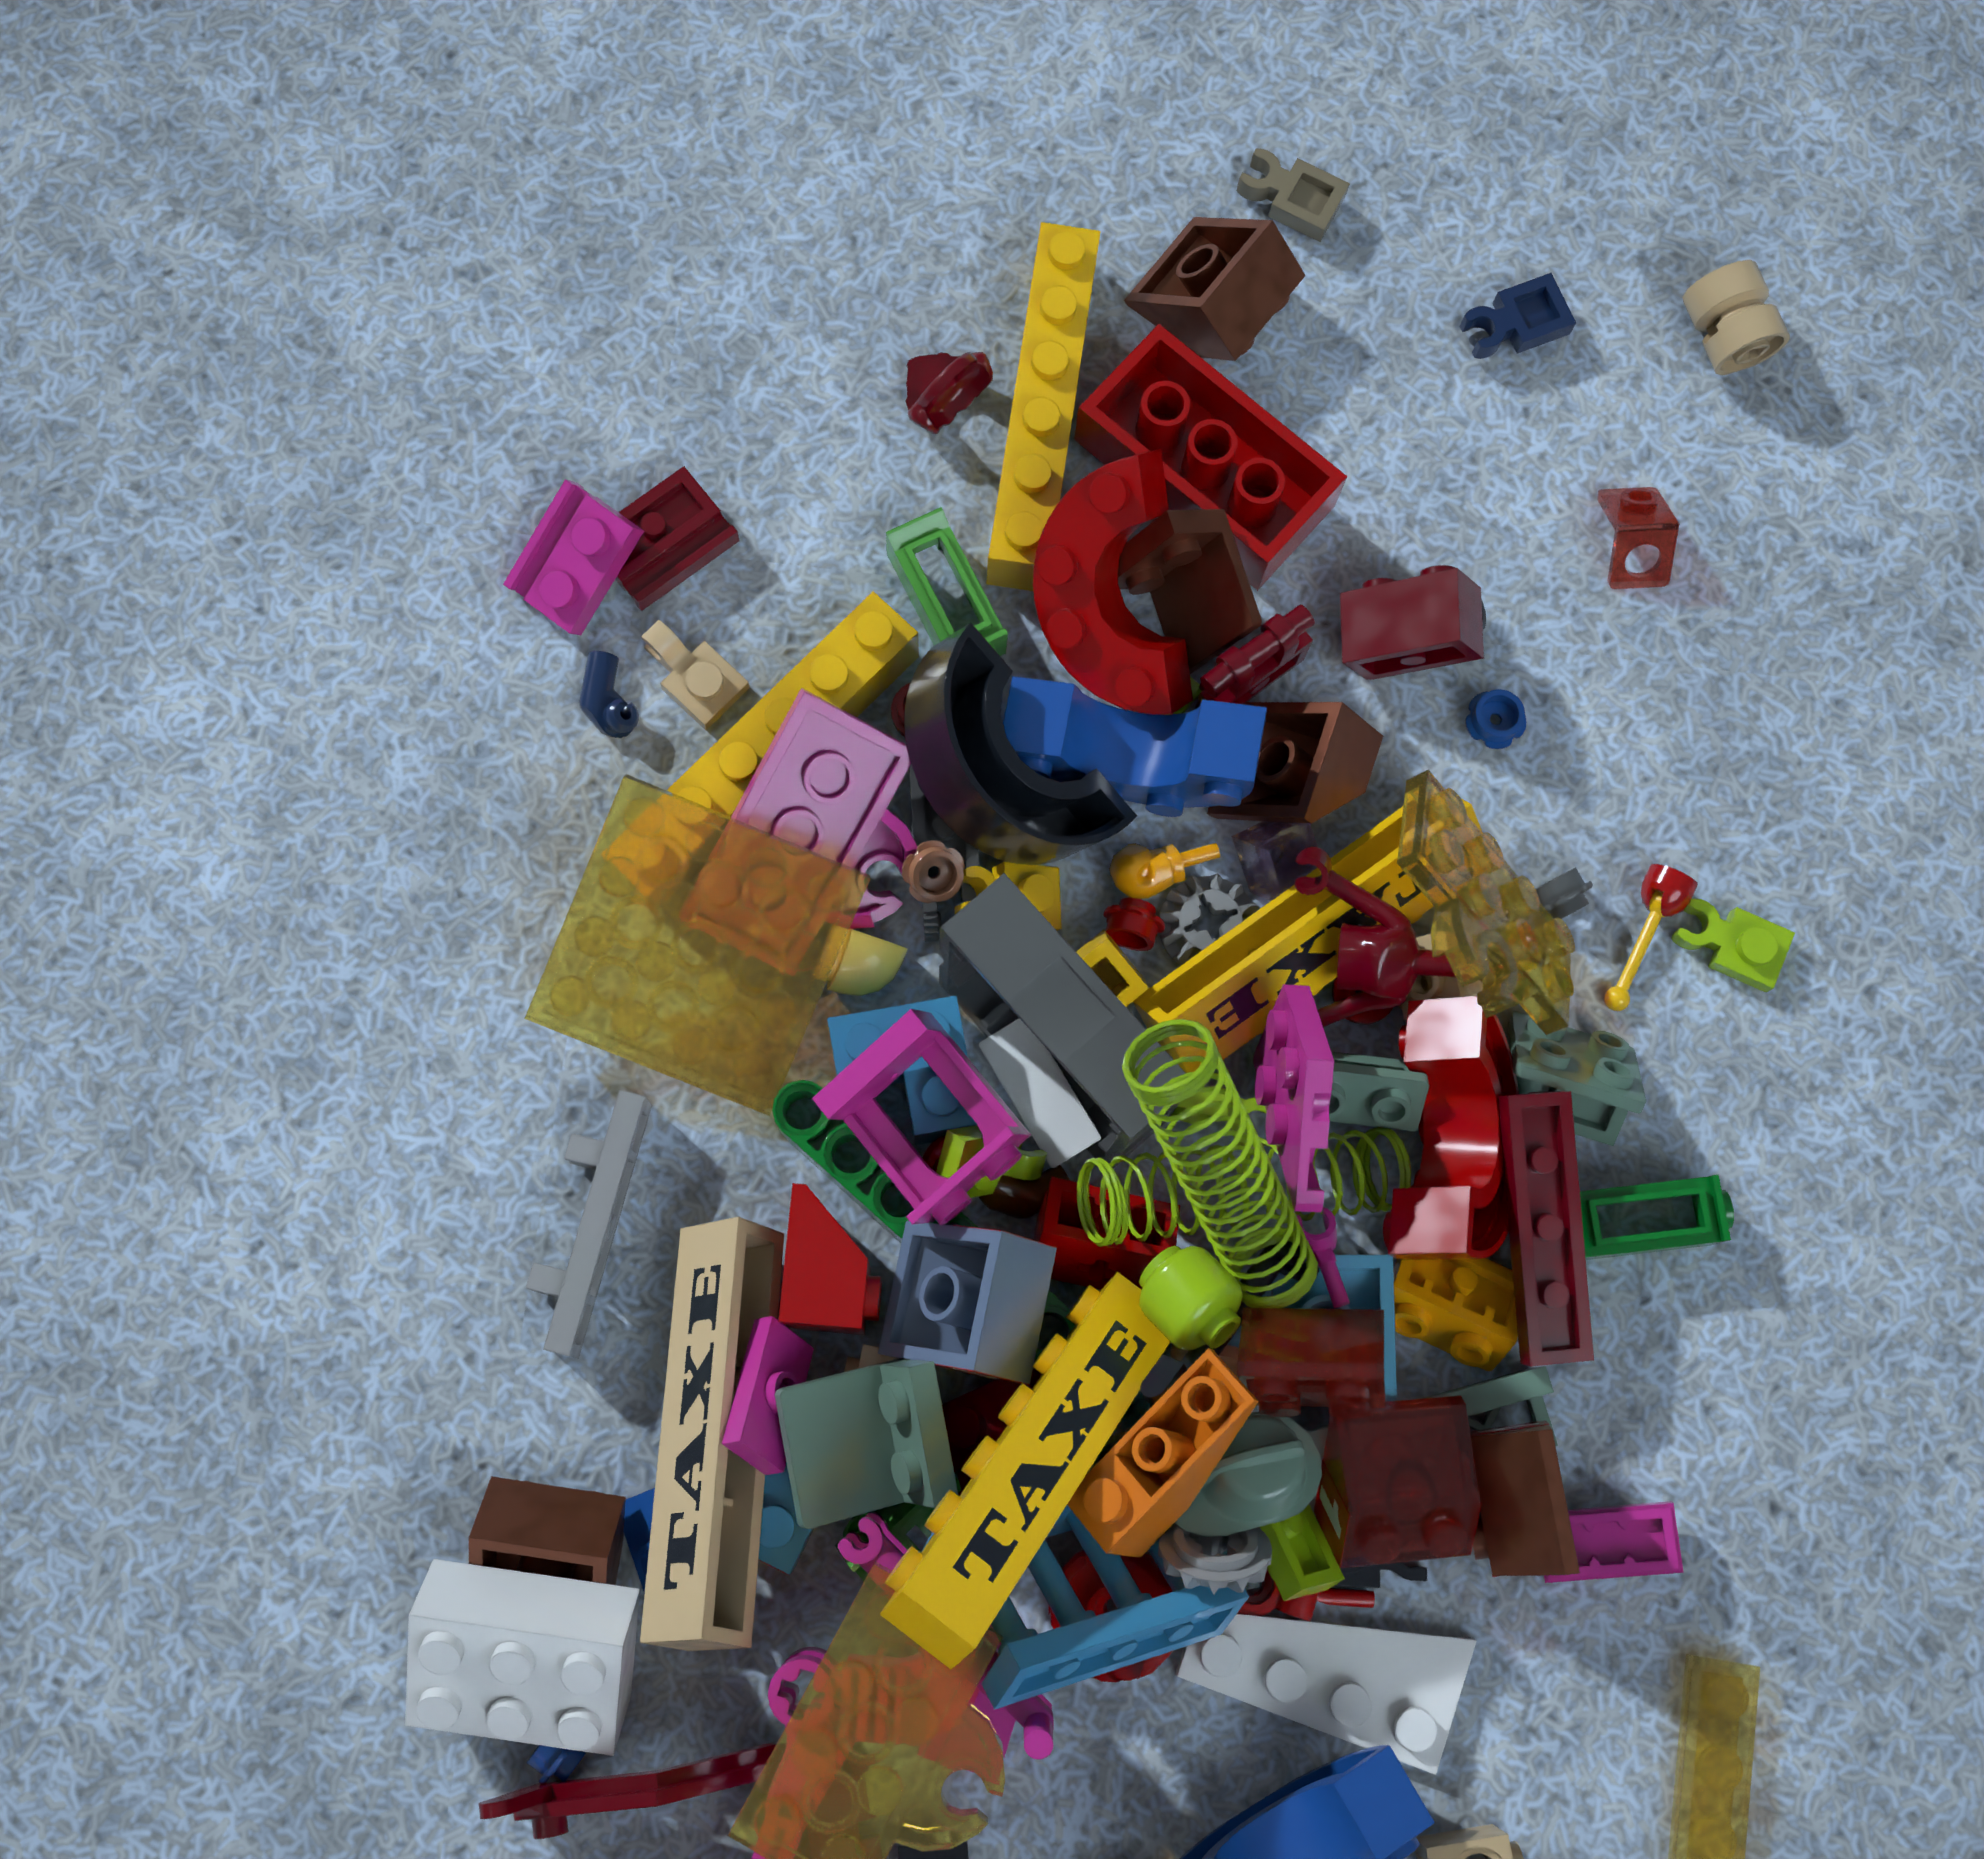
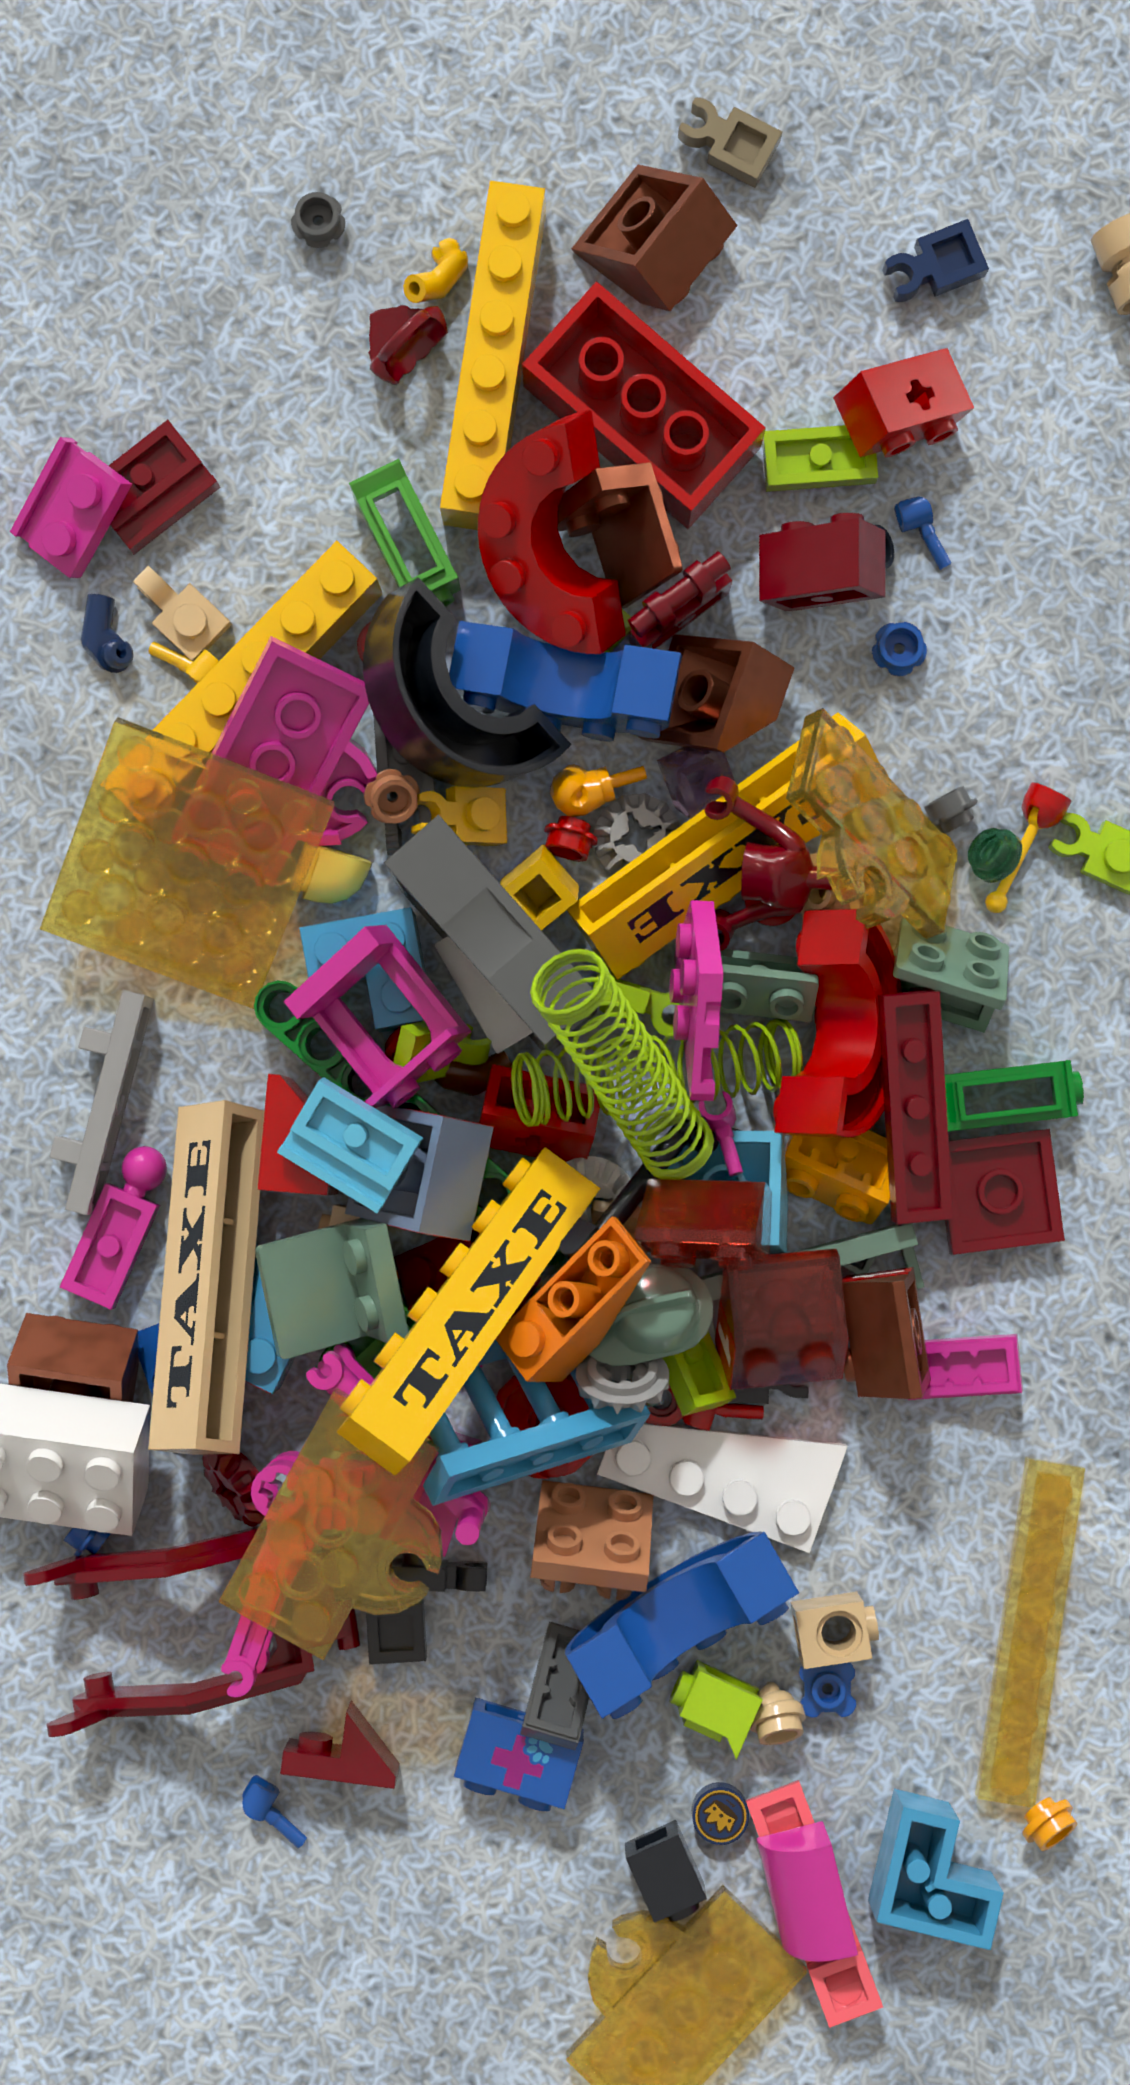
camera: 10 degrees right, 10 degrees up
dark pink plate [722,1316,814,1475] -> none
lime head [1139,1246,1243,1350] -> none
clear red bracket [1597,487,1680,589] -> none
none -> dark pink plate [60,1146,167,1310]
none -> yellow hand [148,641,219,683]
none -> dark red gear [202,1452,267,1527]
none -> medium azure plate [277,1077,423,1213]
none -> dark grey plate [291,192,346,248]
none -> black plate [387,1549,488,1592]
none -> yellow arm [403,238,468,303]
none -> nougat plate [530,1480,654,1600]
none -> lime plate [762,425,879,492]
none -> brick [833,348,974,458]
none -> blue hand [894,496,952,570]
none -> dark red plate [945,1129,1065,1255]
none -> clear green plate [968,828,1022,883]

